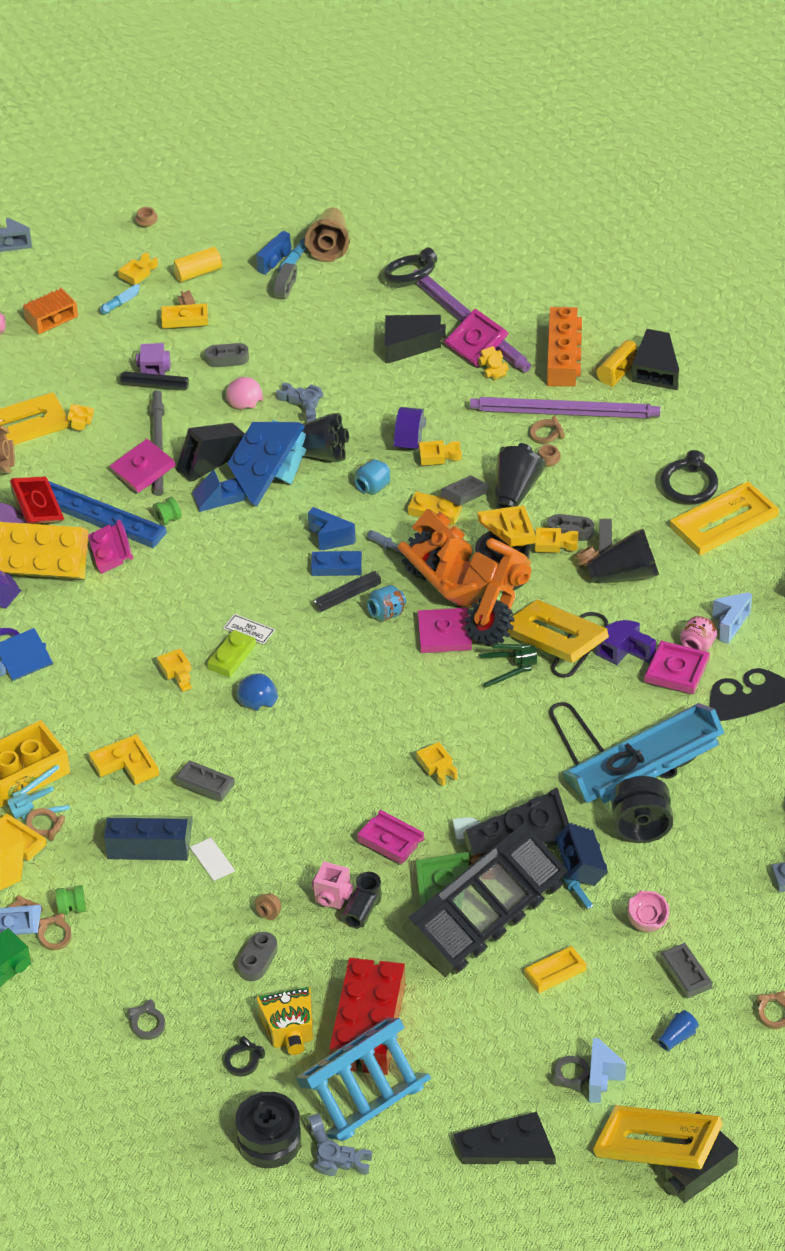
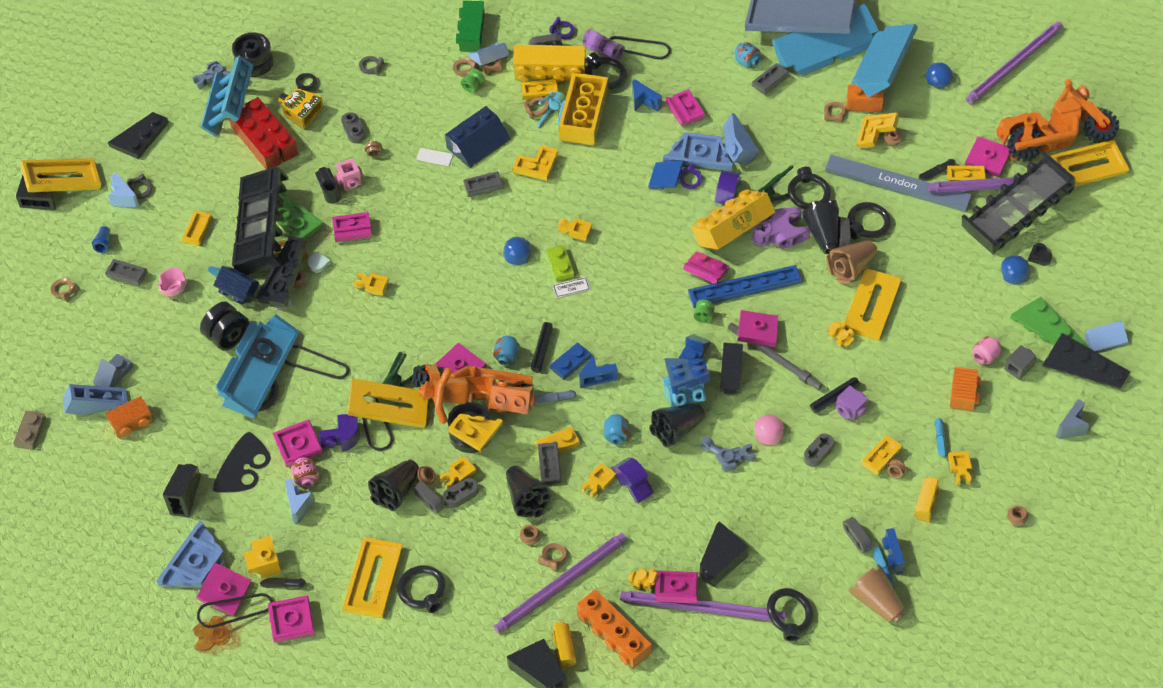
camera: 135 degrees right, 10 degrees up
red slope [10,476,65,524] -> none

